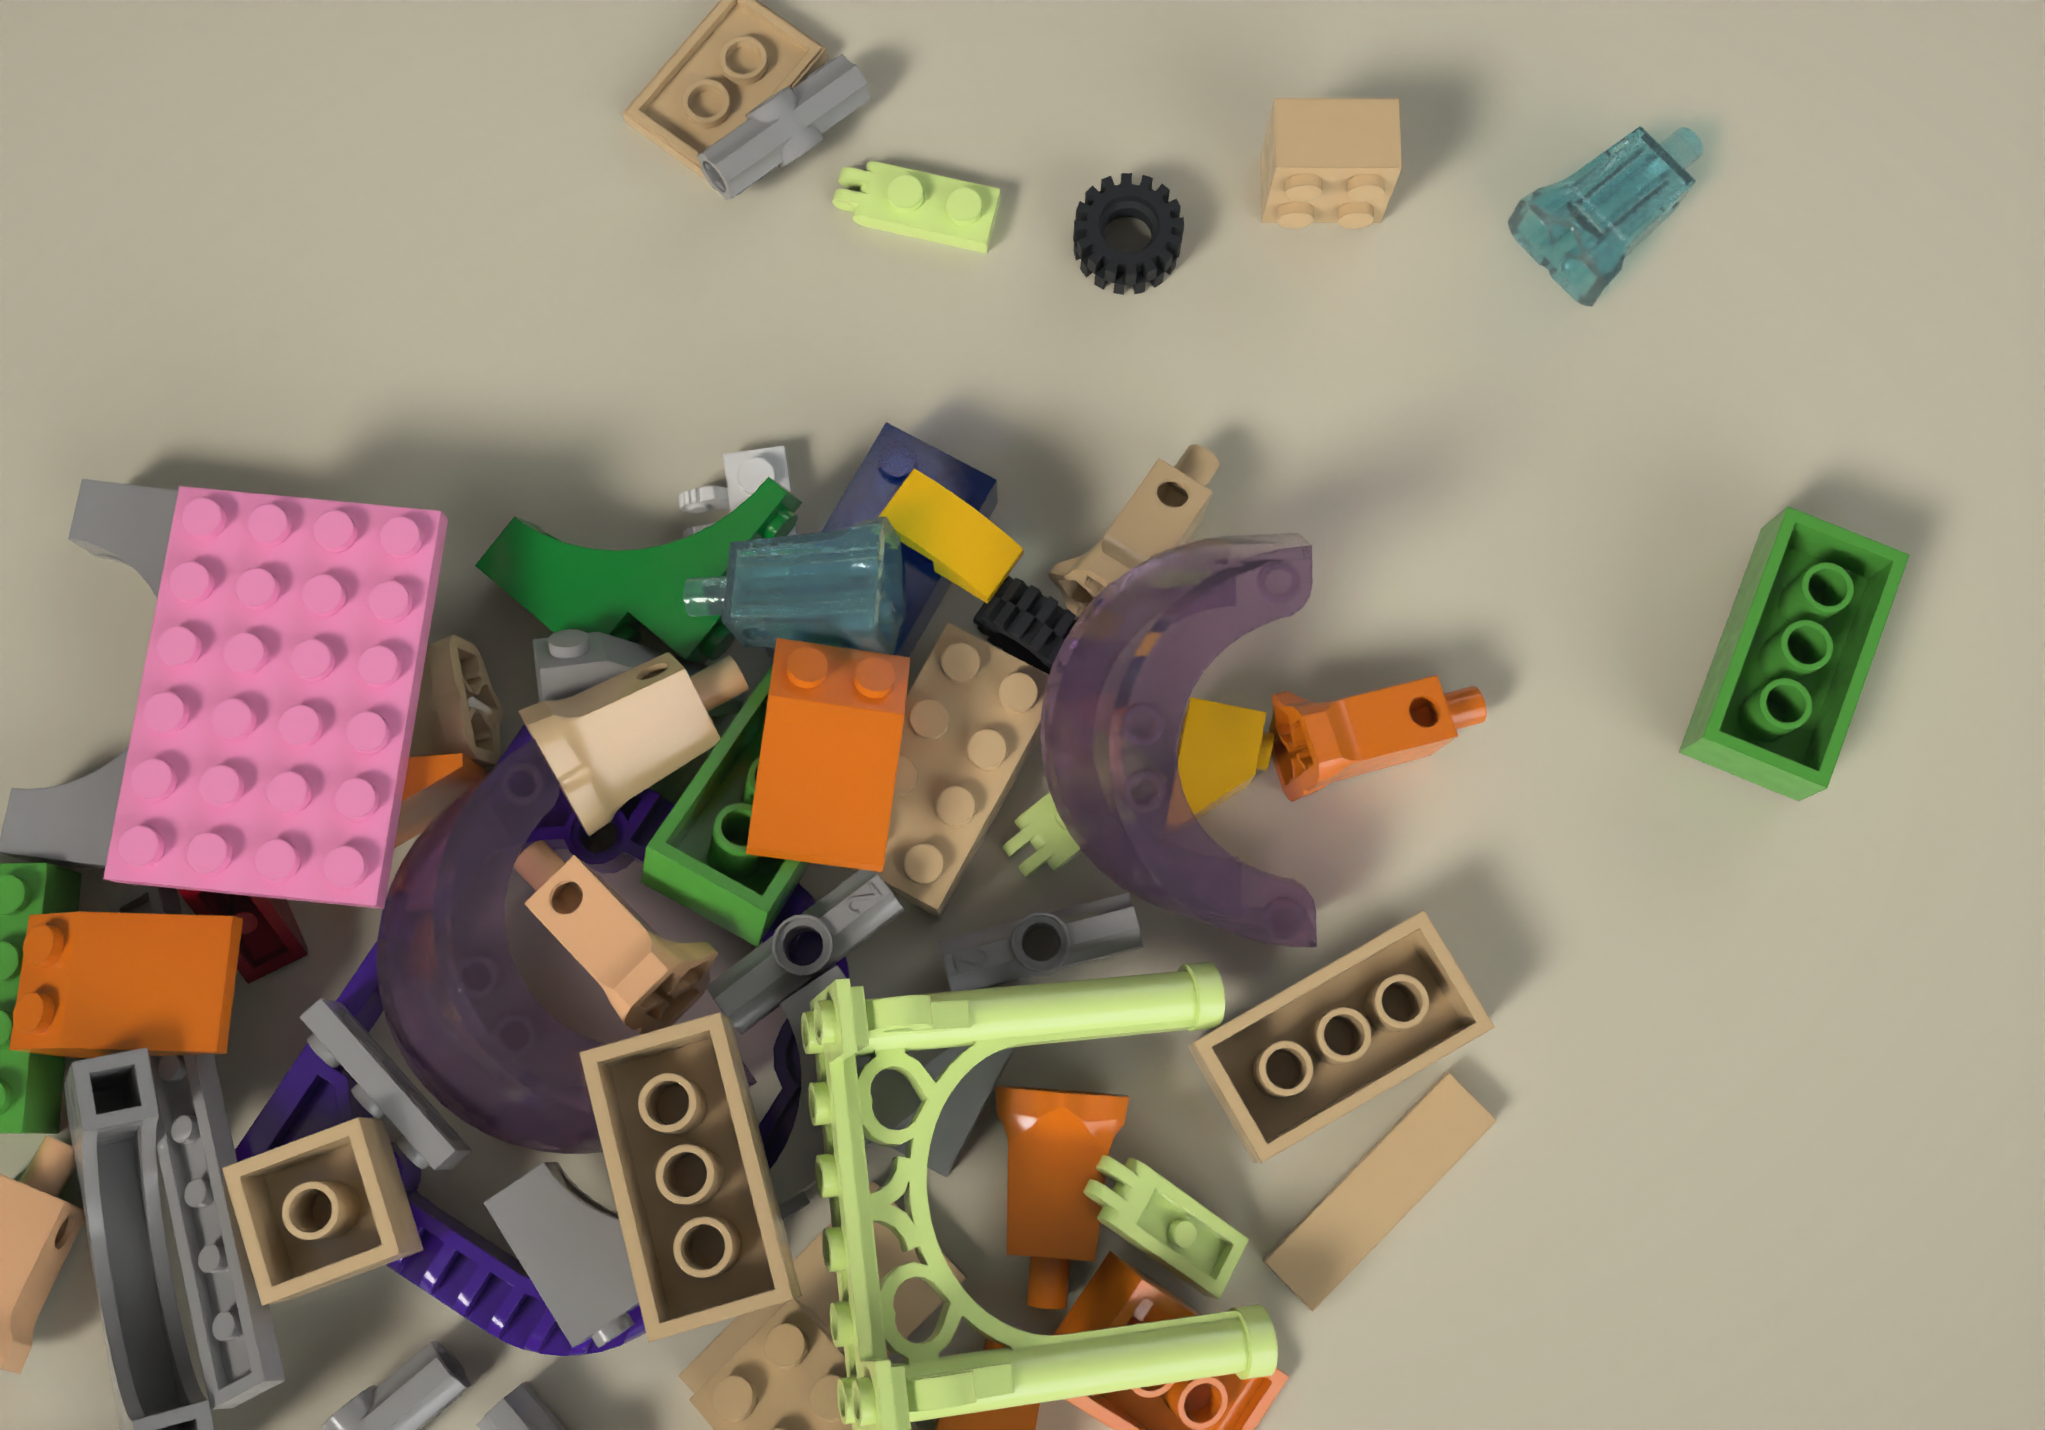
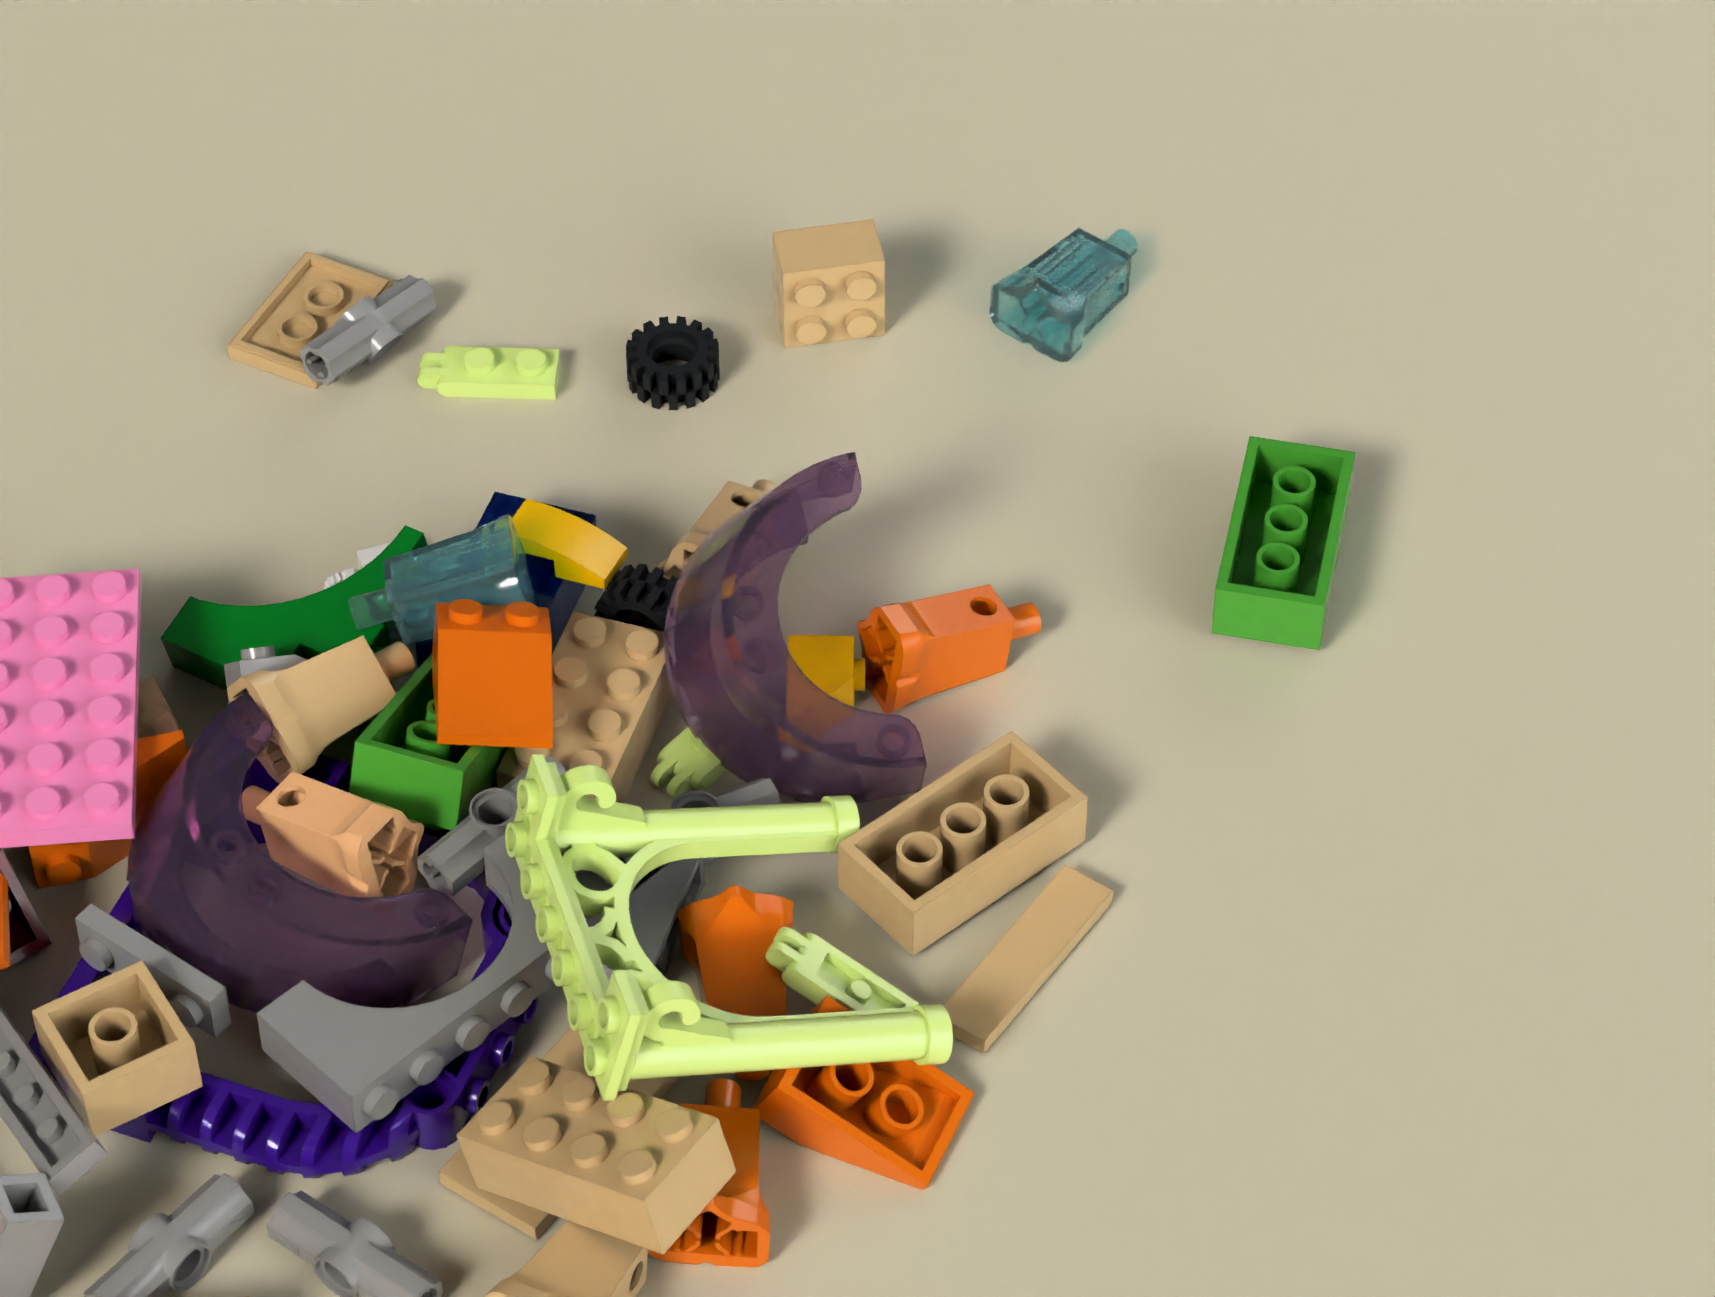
camera: 10 degrees left, 30 degrees down
tan brick [579,1012,802,1342] -> none

